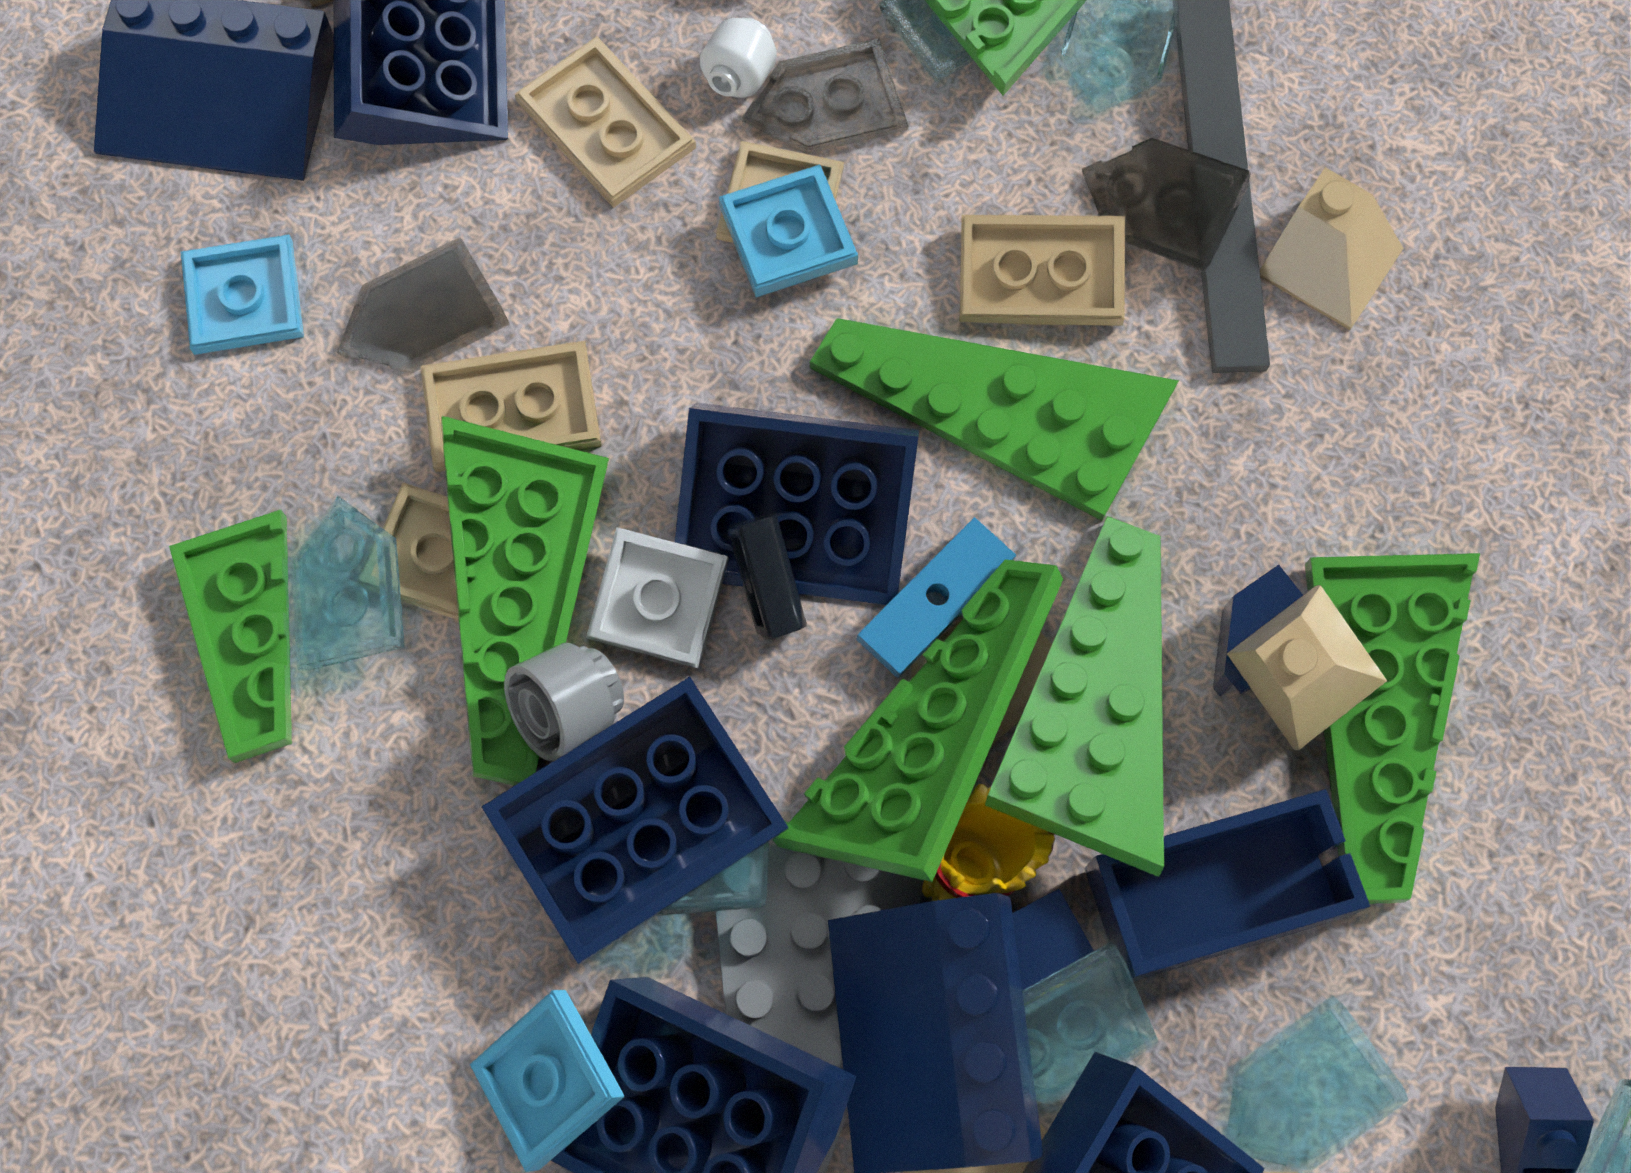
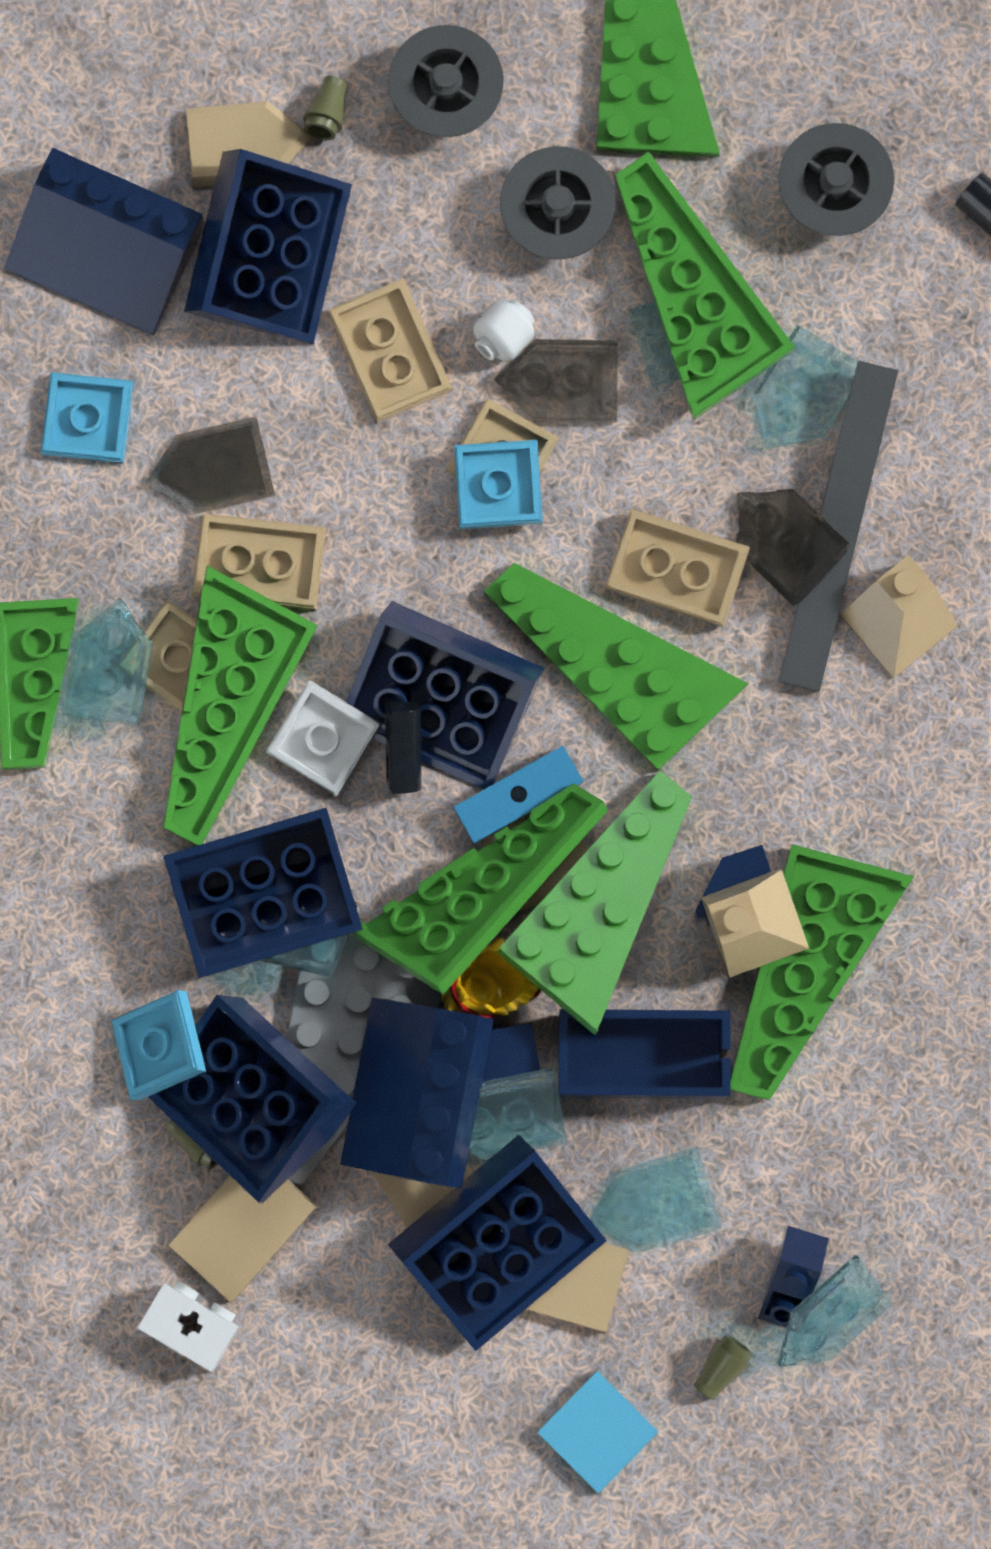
camera: 20 degrees right, 10 degrees up
light grey piece [504,643,624,762] -> none

